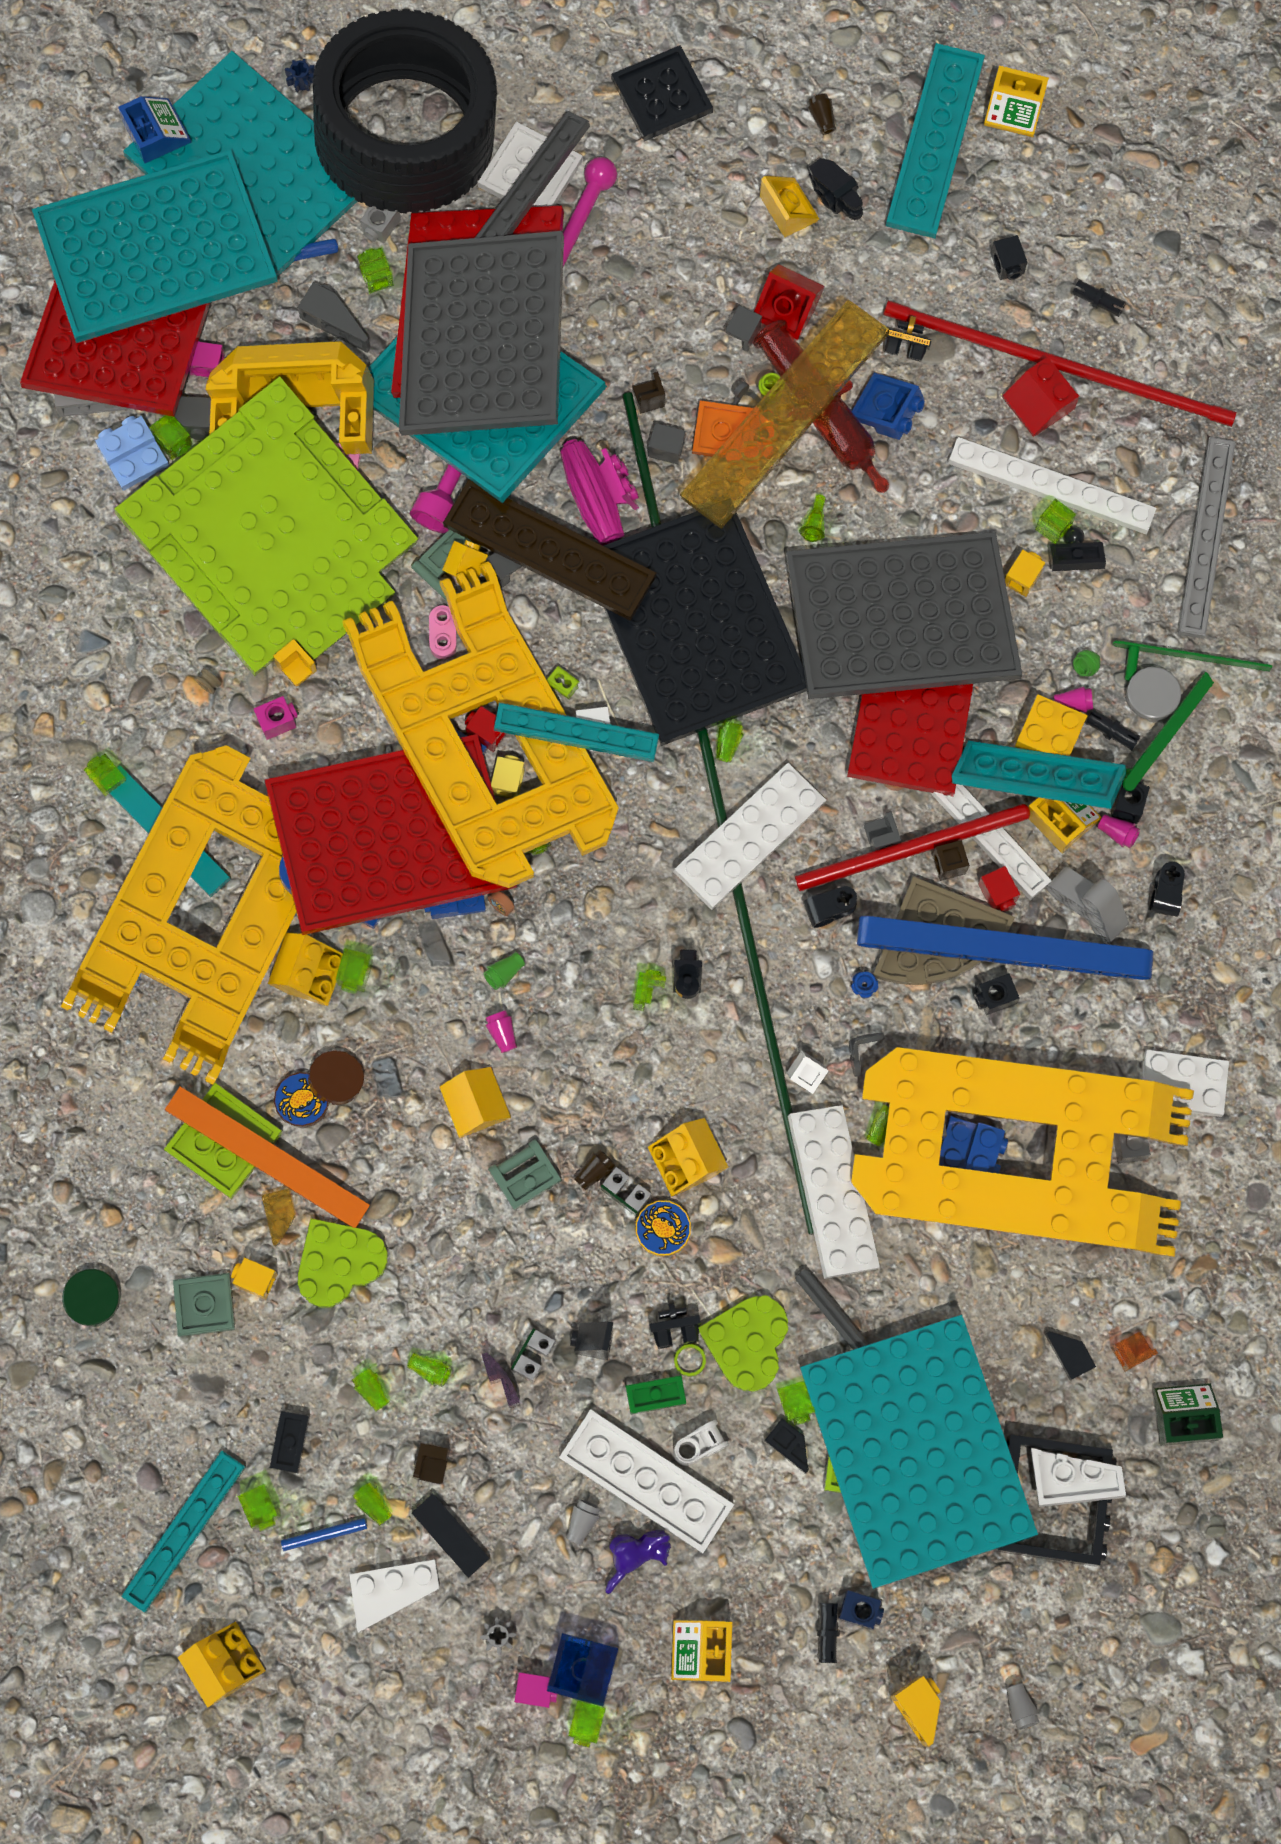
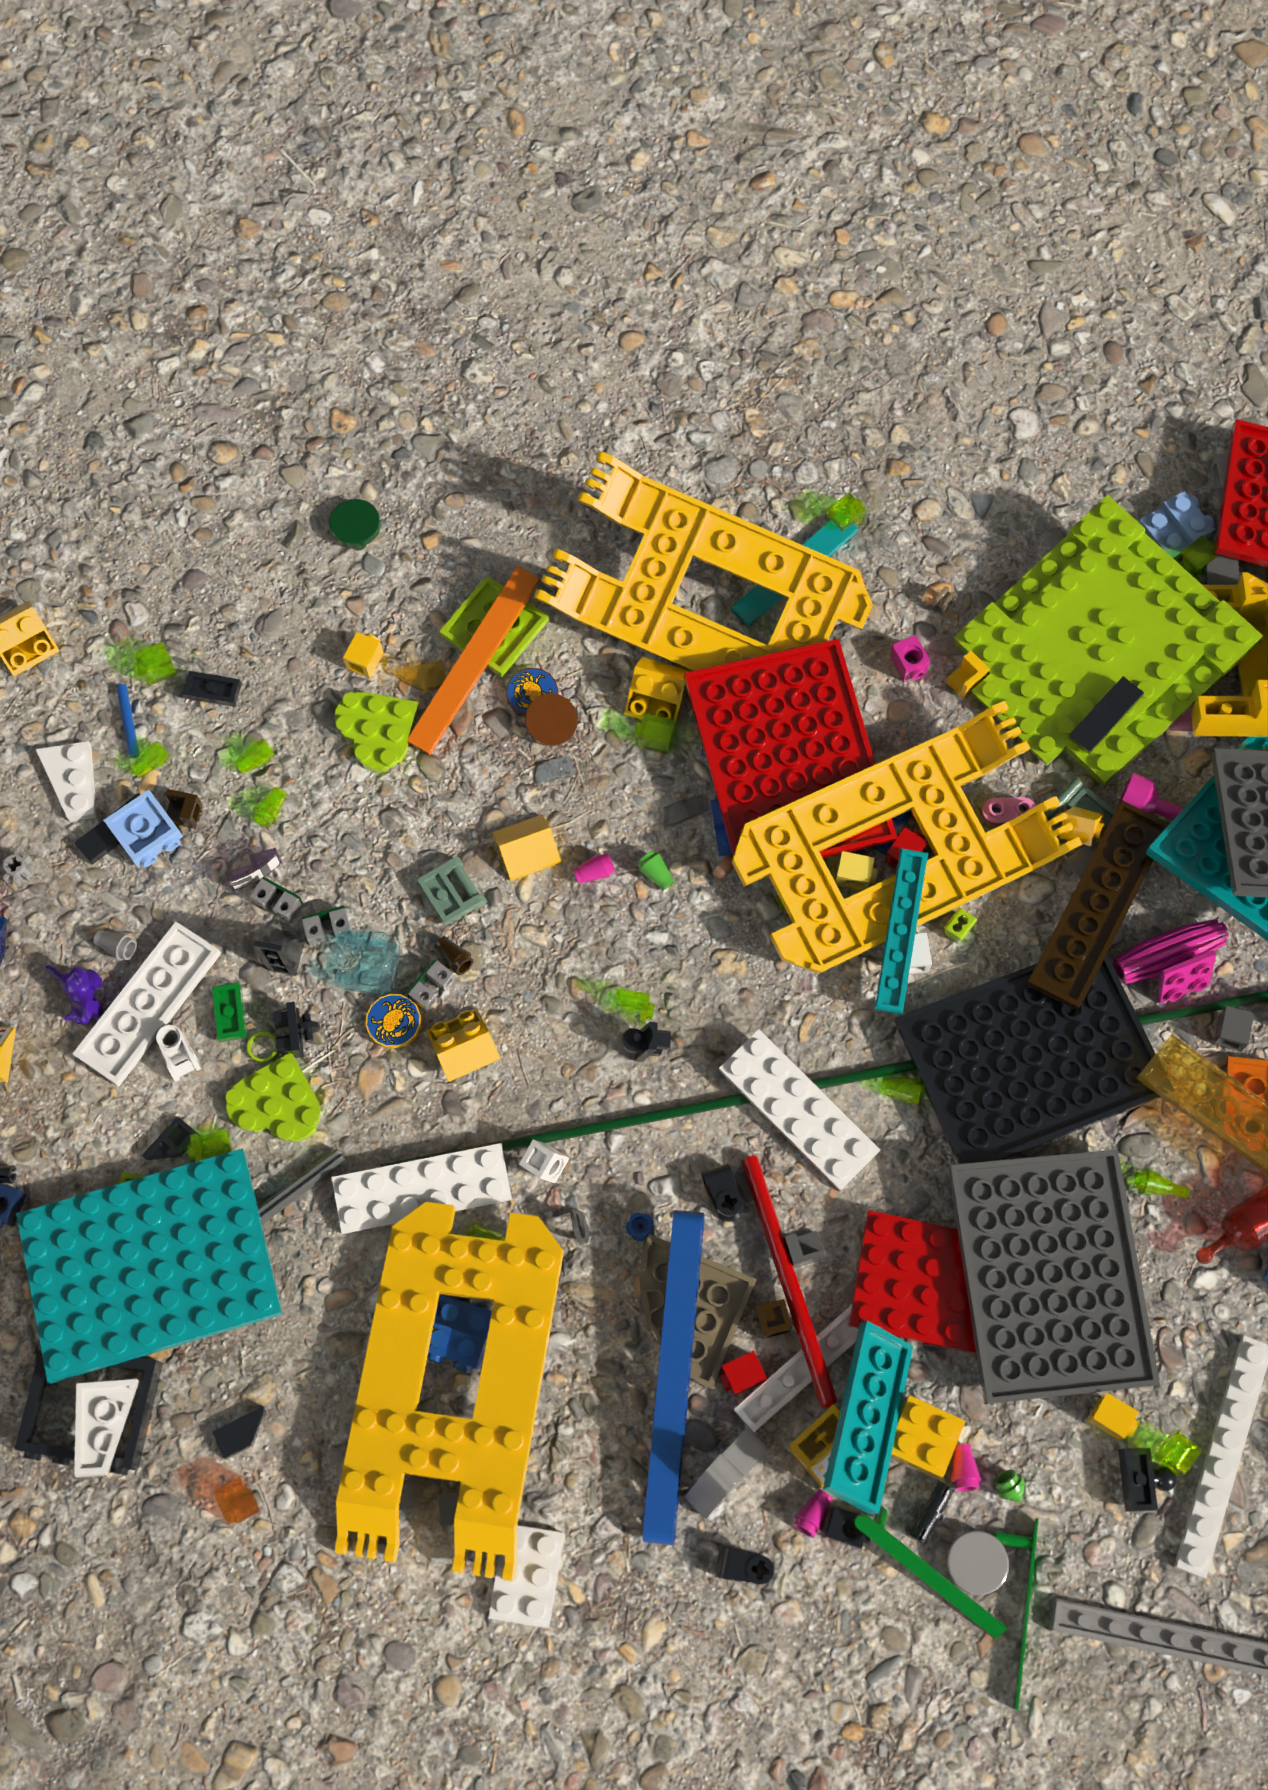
camera: 95 degrees right, 5 degrees down
teal tile [121,1451,246,1613] -> none
sand green tile [173,1273,235,1337] -> none
black brick [974,973,1020,1016] -> none
dark green slope [1153,1383,1223,1446] -> none
none -> light blue plate [104,789,183,868]
none -> flat silver piece [302,906,353,945]
none -> clear light blue piece [334,931,400,996]
none -> black tile [1069,676,1144,755]

